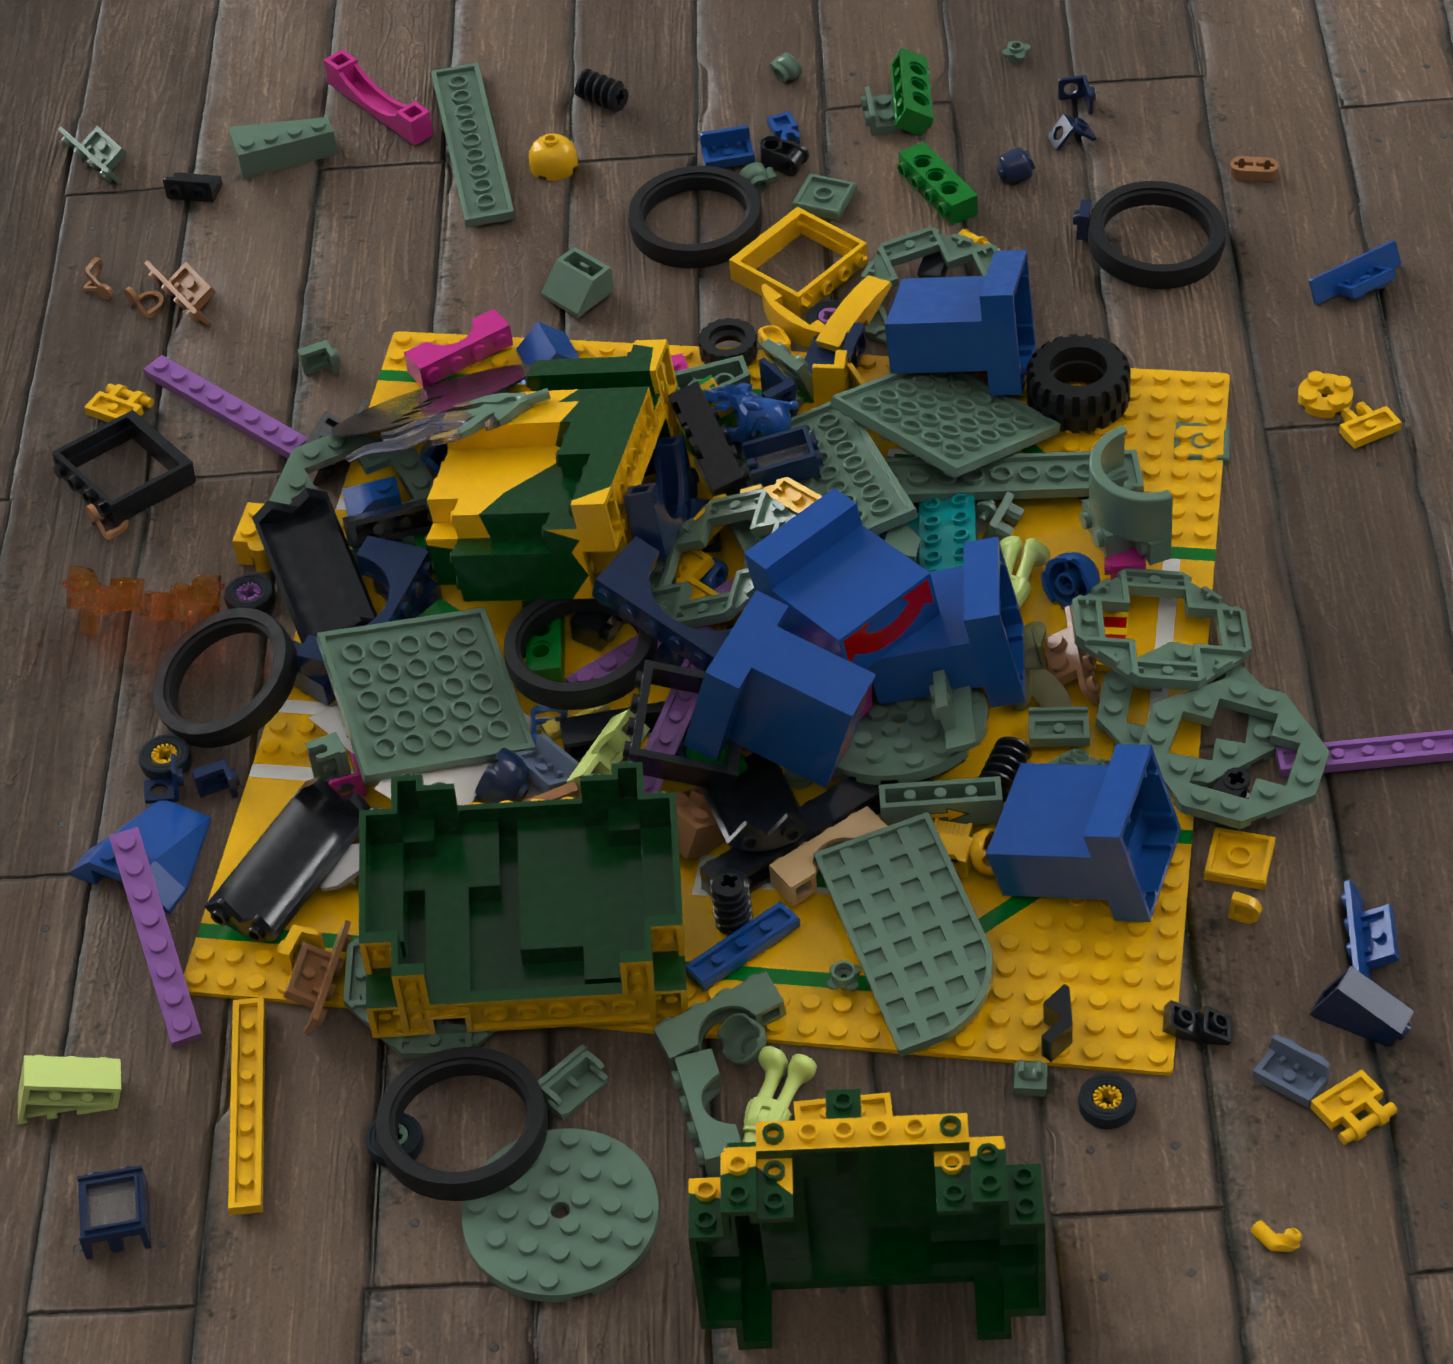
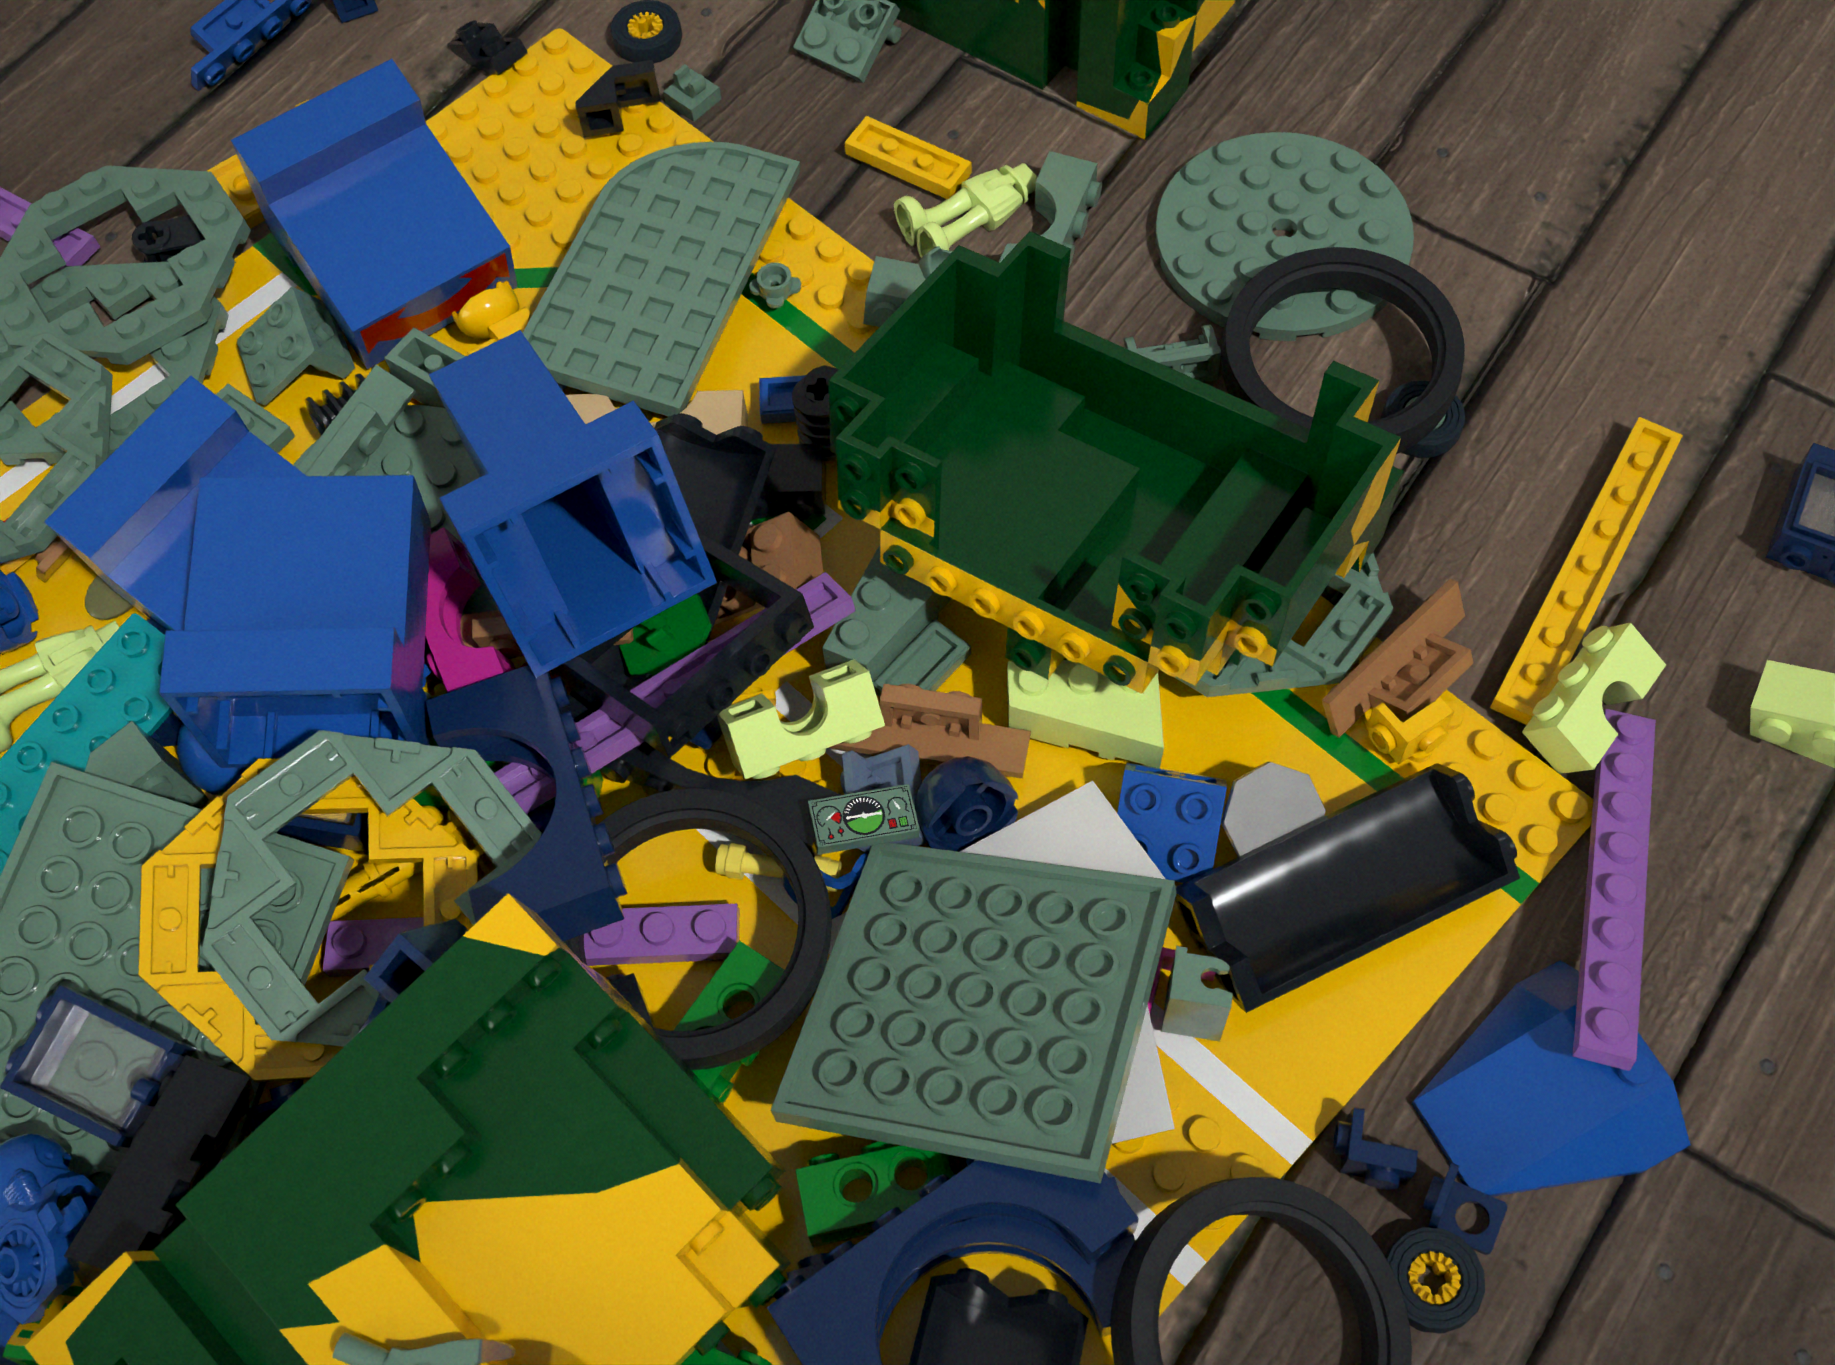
camera: 145 degrees left, 15 degrees up
none -> sand green tile [808,784,920,855]
none -> yellowish green arch [1522,623,1666,774]

